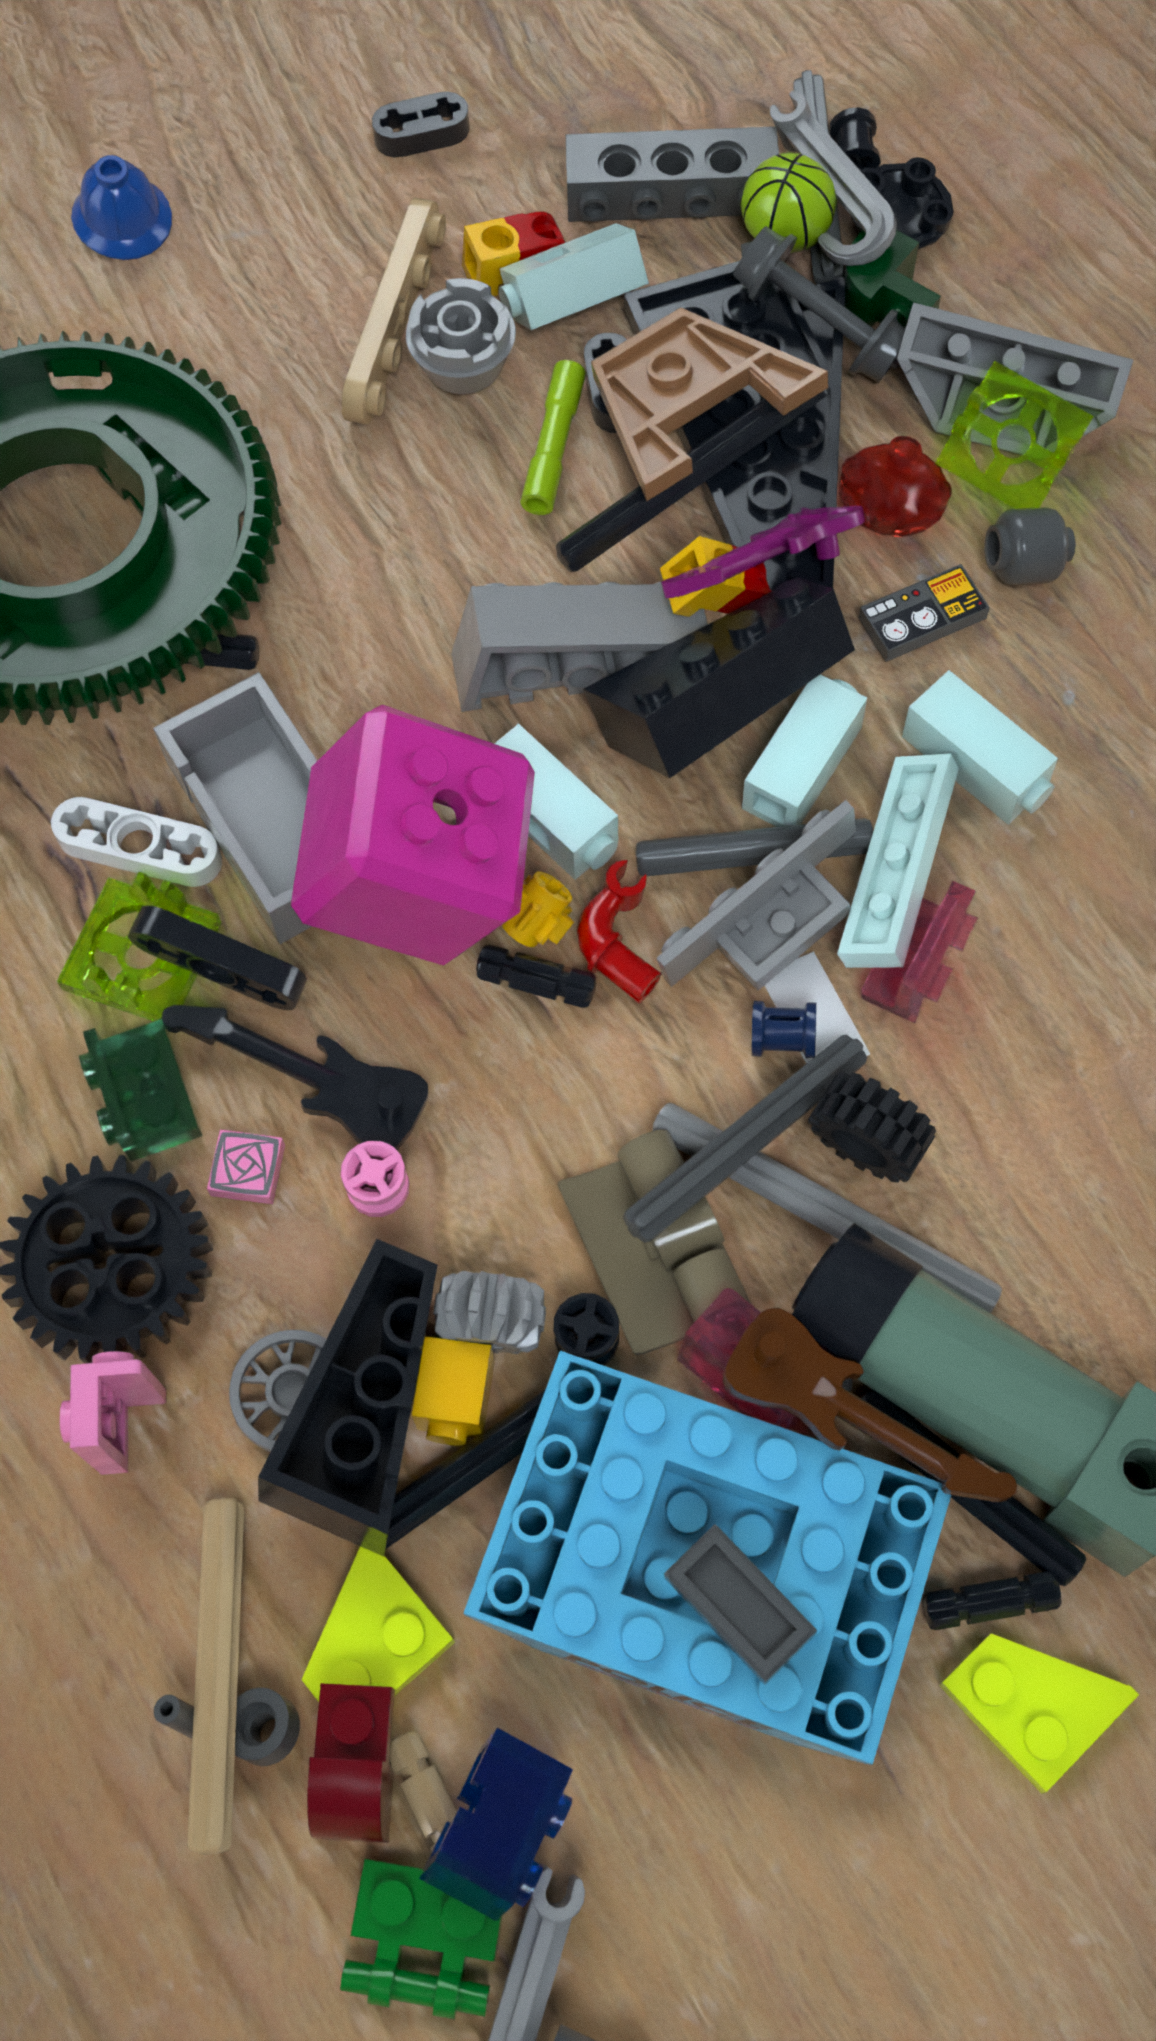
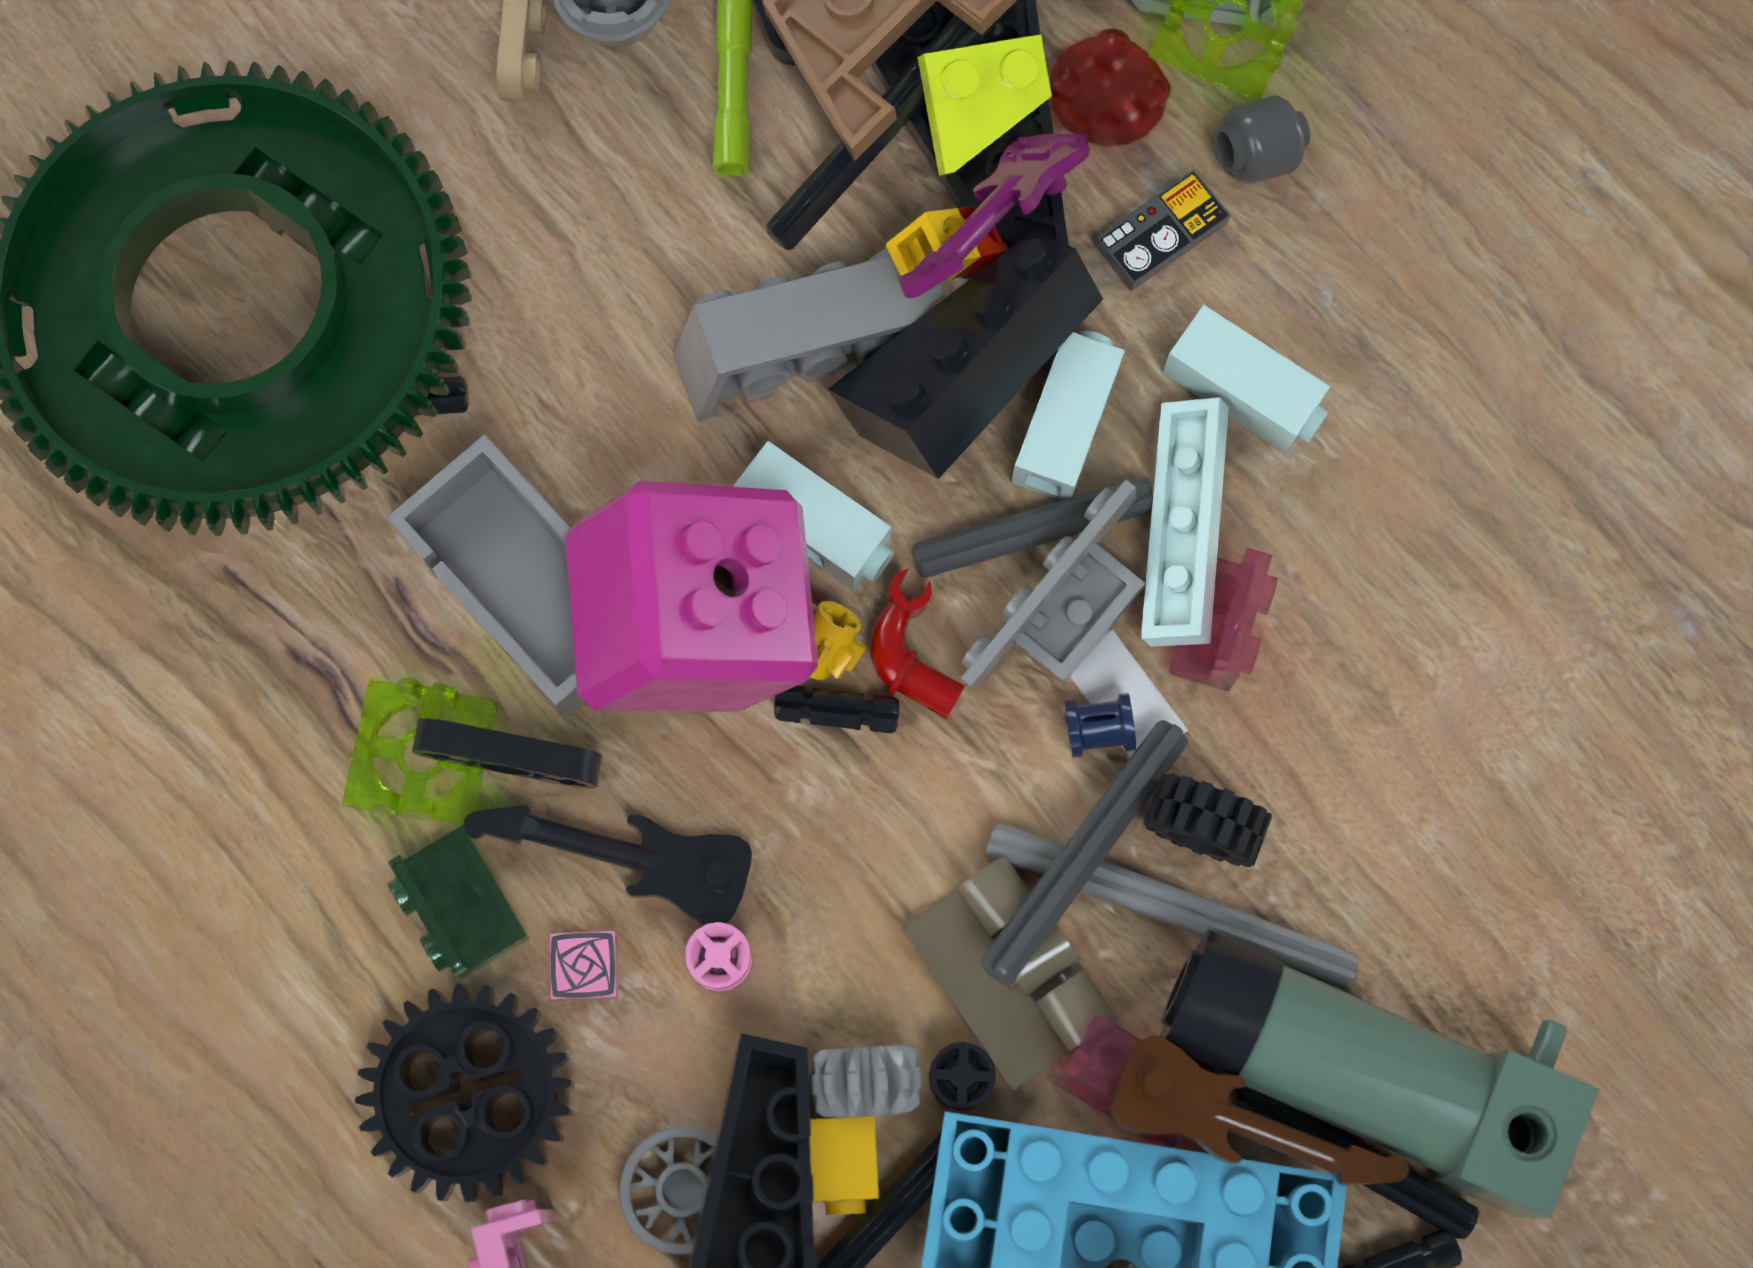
camera: 15 degrees left, 10 degrees up
white beam [51,797,222,887] -> none
none -> neon yellow wing [918,34,1052,176]

